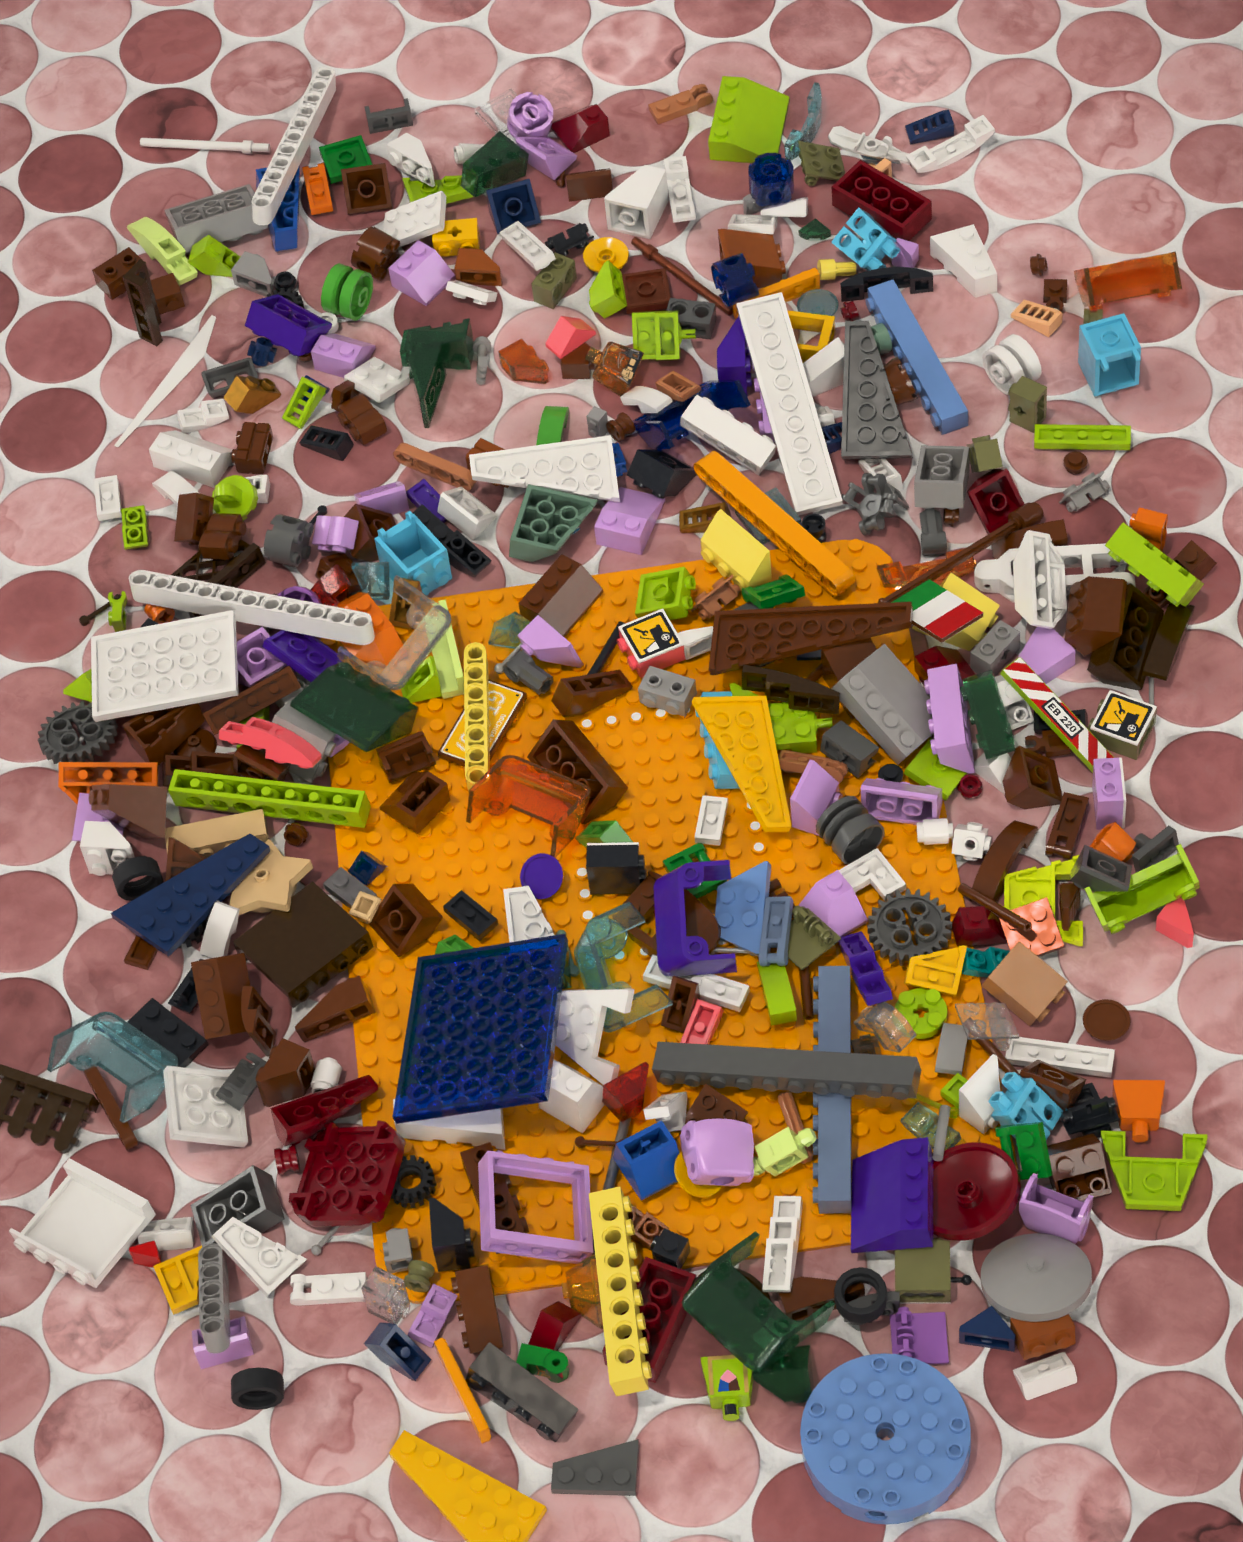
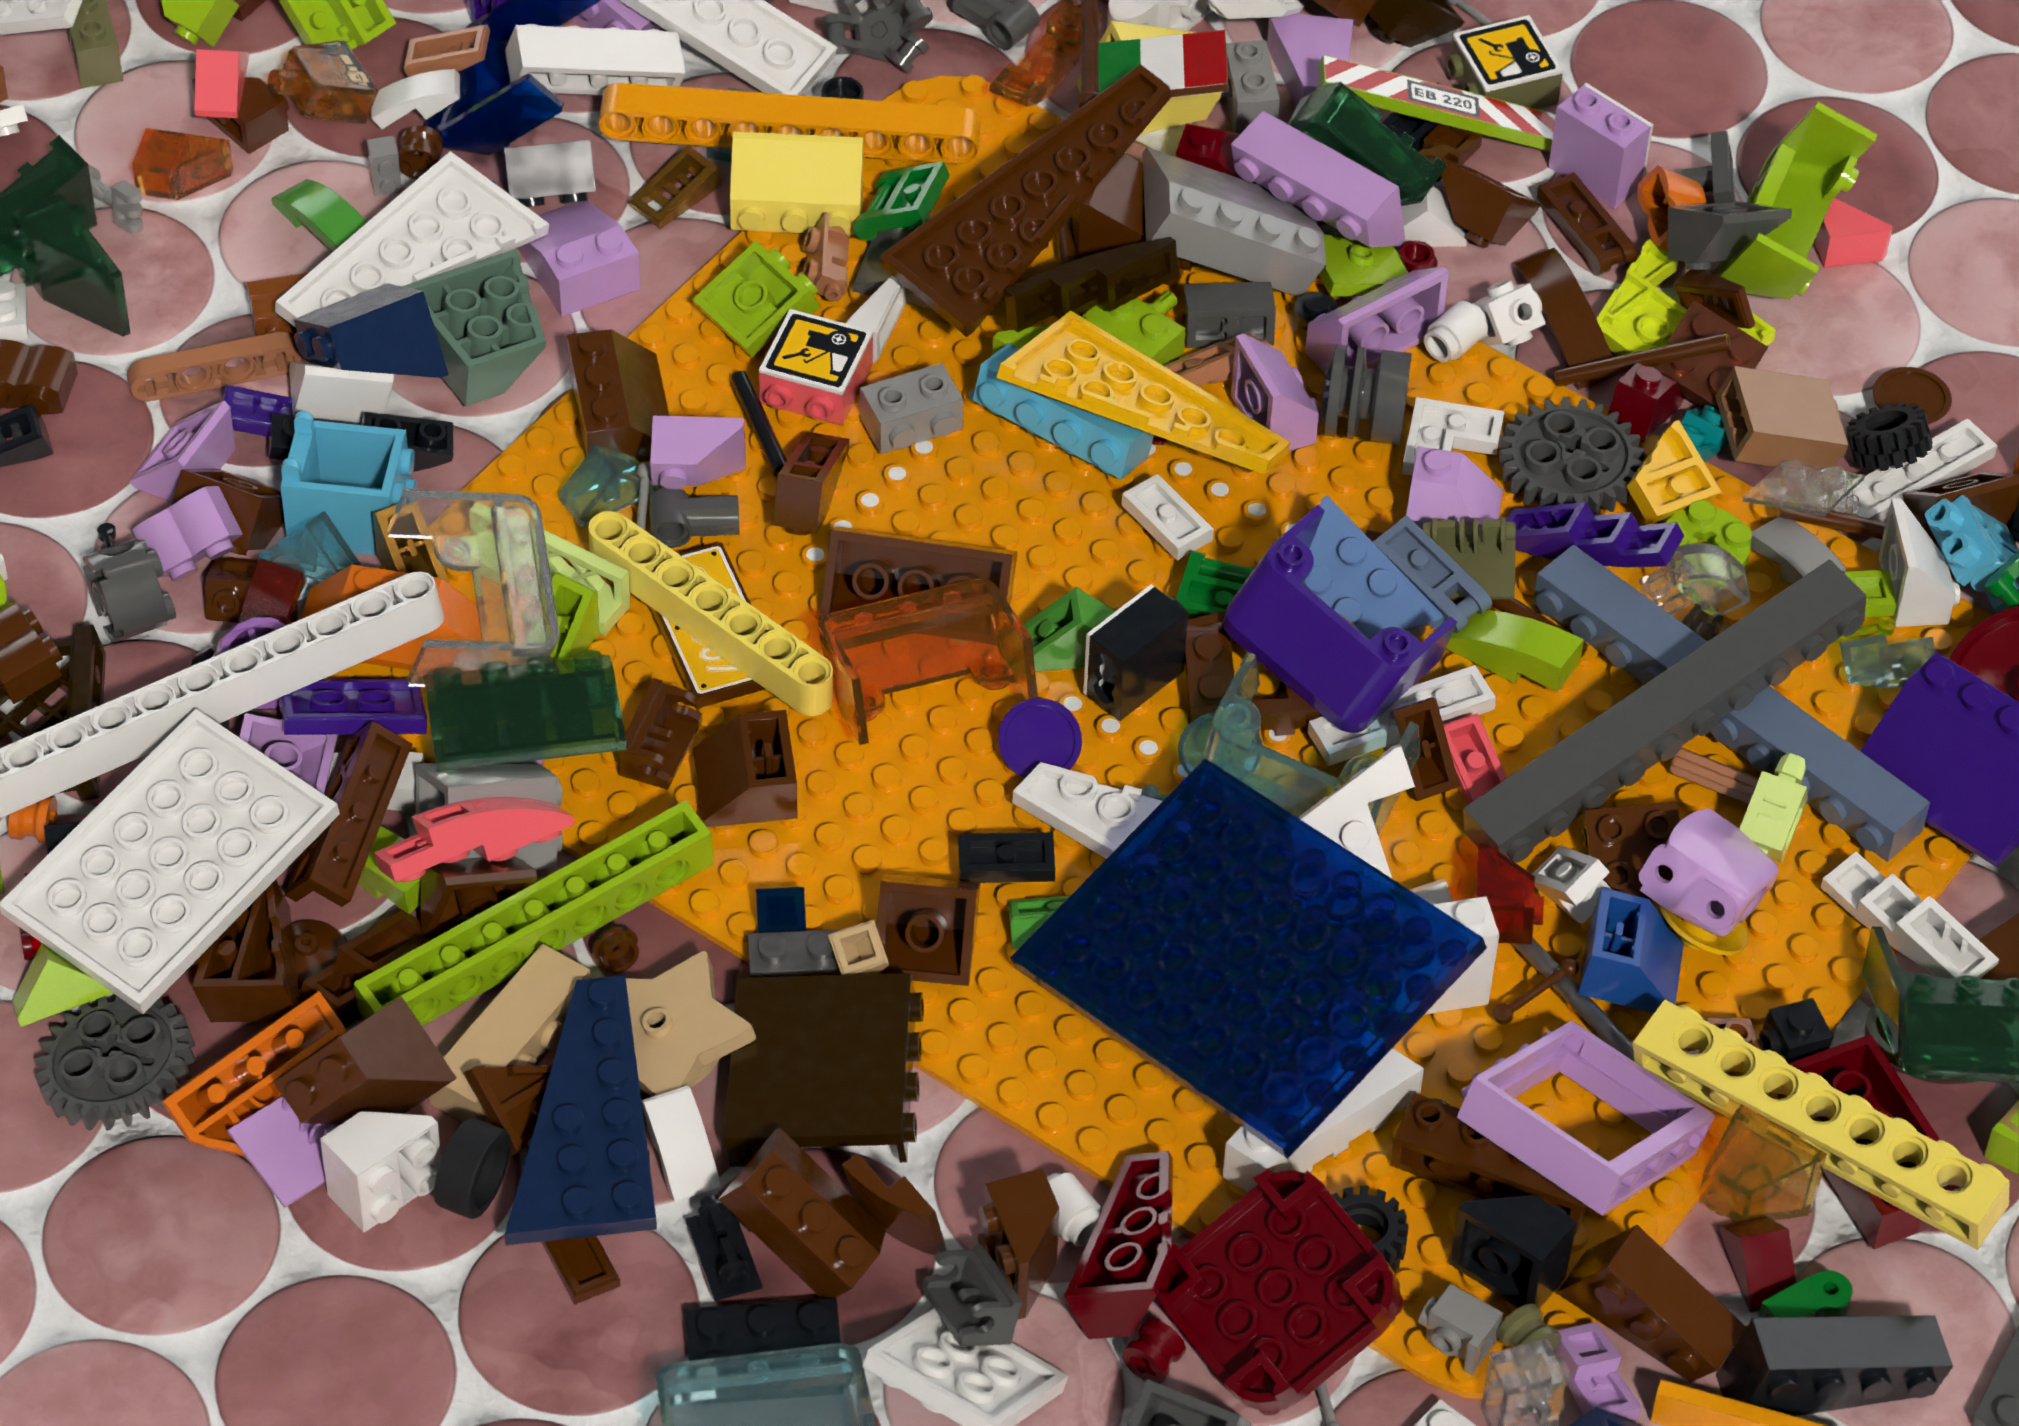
camera: 55 degrees left, 5 degrees down
reddish brown slope [295,975,375,1043] -> none
light grey piece [932,1105,951,1161] -> none
none -> dark blue slope [294,283,449,378]
none -> black tyre [1846,403,1933,471]

